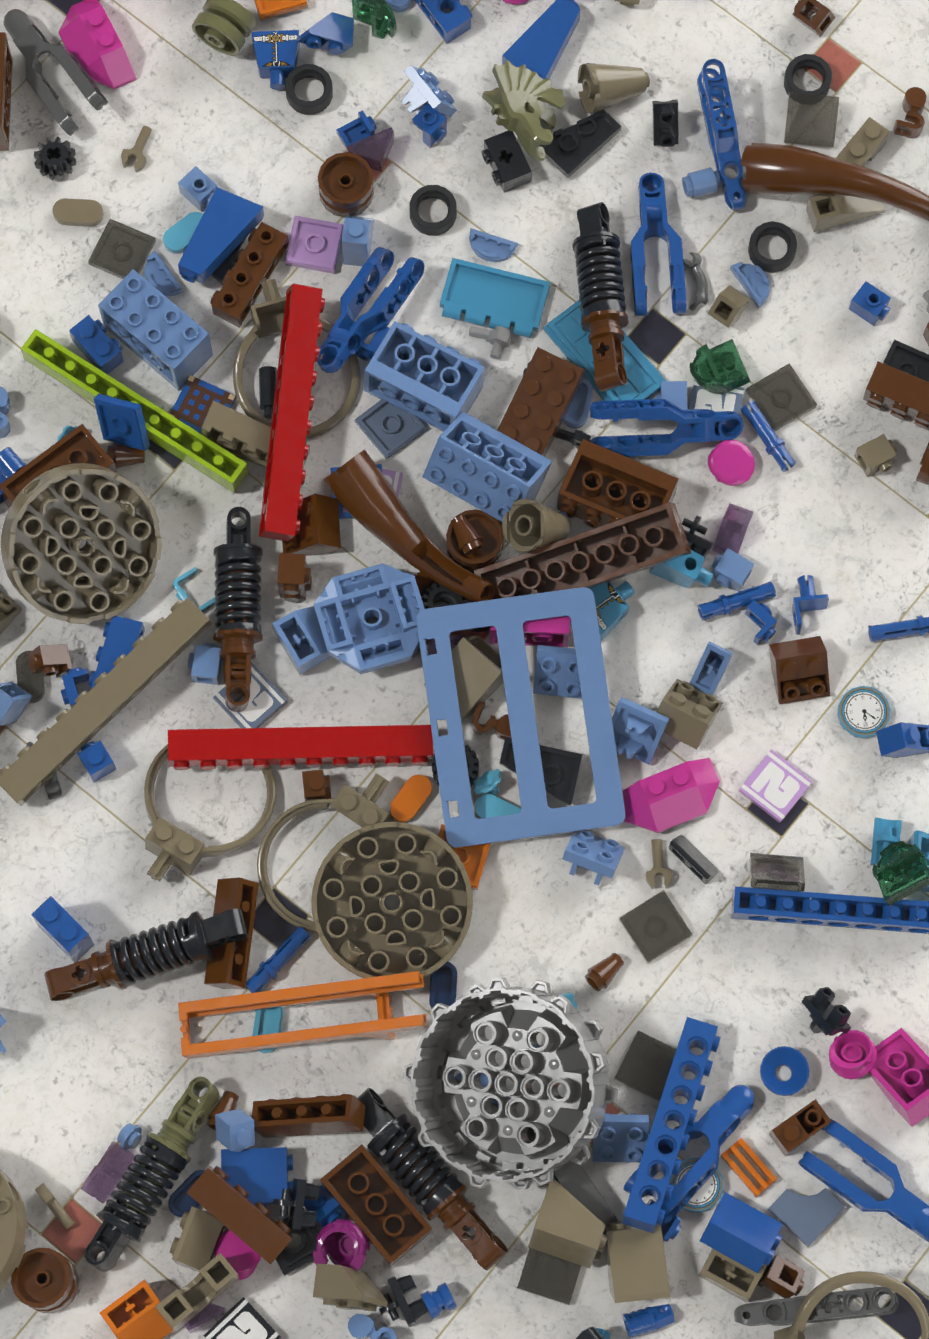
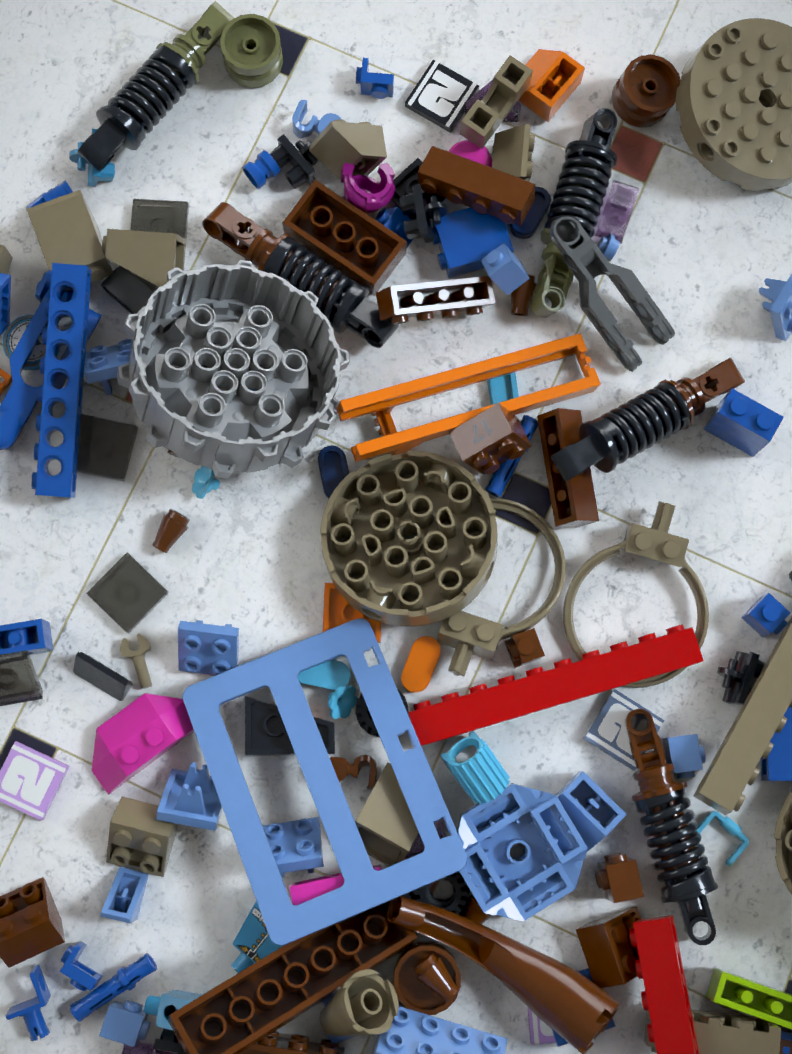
camera: 165 degrees right, 5 degrees up
dark tan bar [35,1183,75,1229] -> none
none -> medium azure piece [440,731,510,805]
none -> reddish brown brick [449,403,532,475]
none -> dark grey piece [549,217,675,372]
none -> black hips [717,651,765,705]

